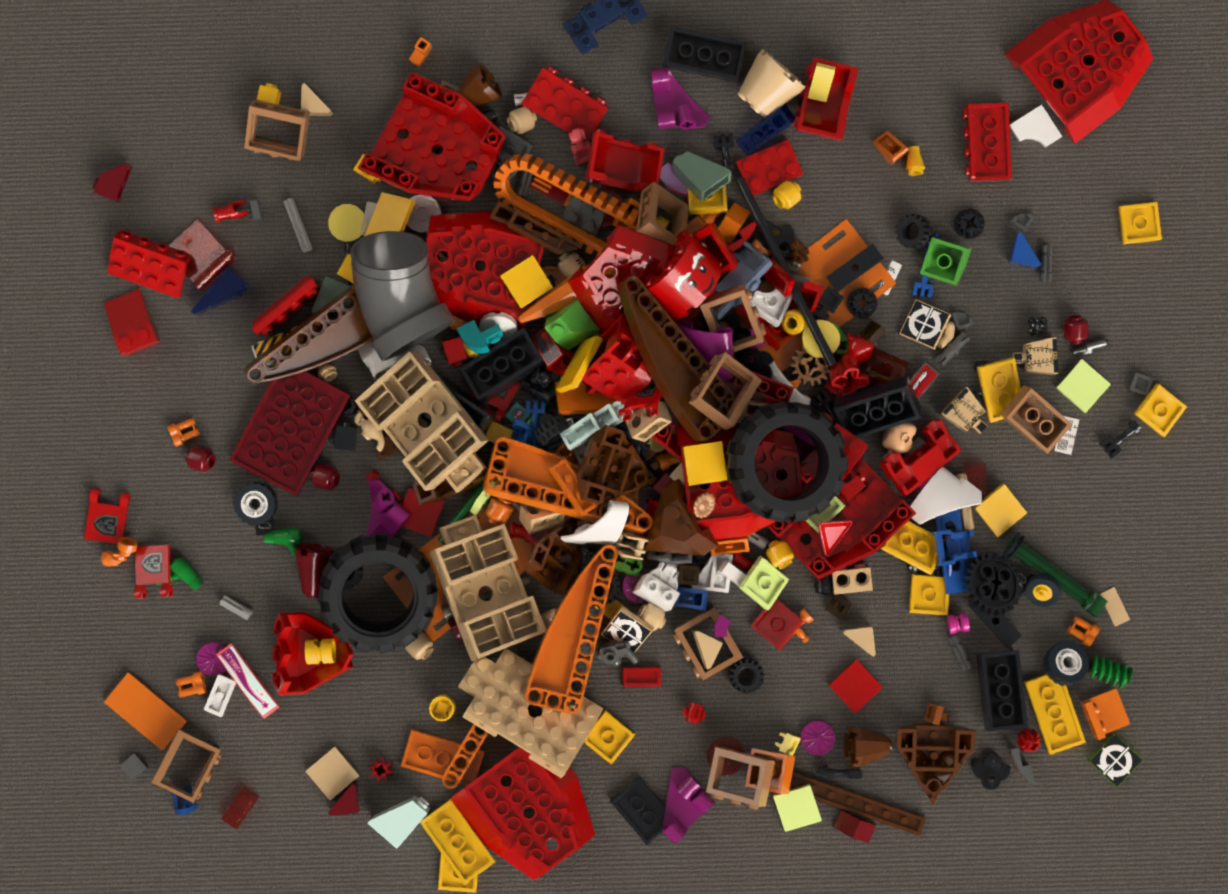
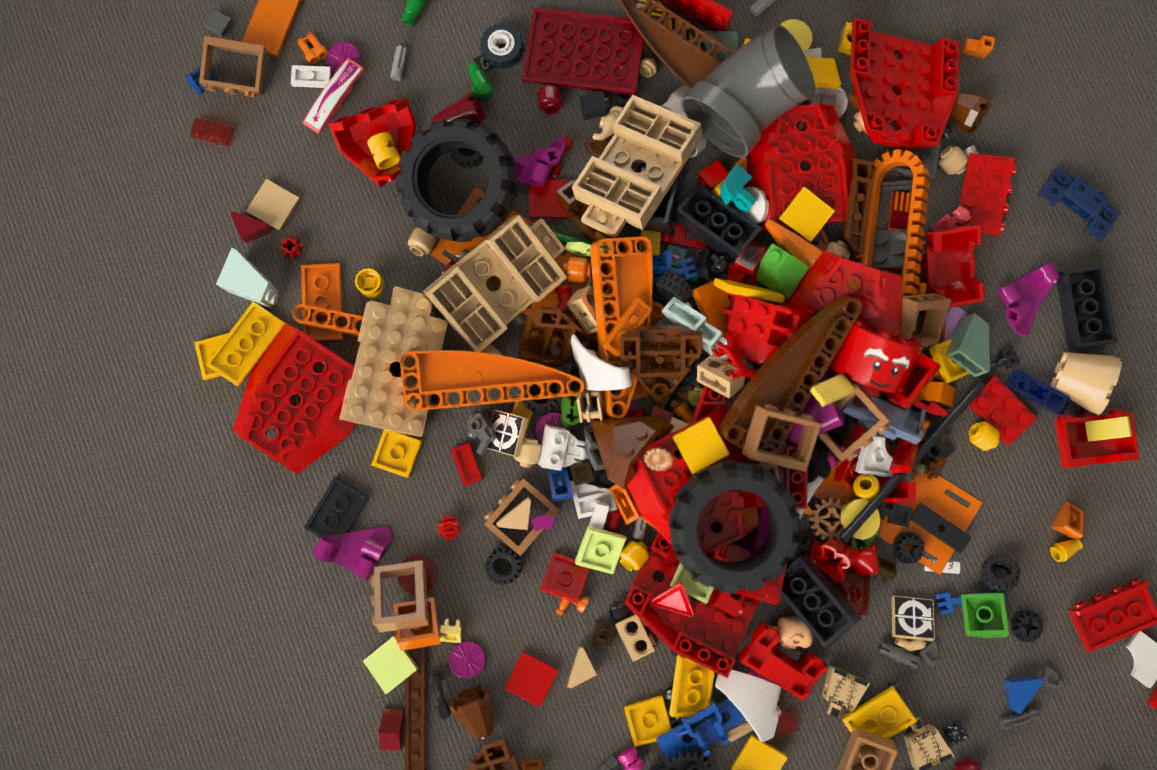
camera: 60 degrees right, 5 degrees down
slope [910,361,940,400] -> none
none -> light yellow tile [810,374,855,407]

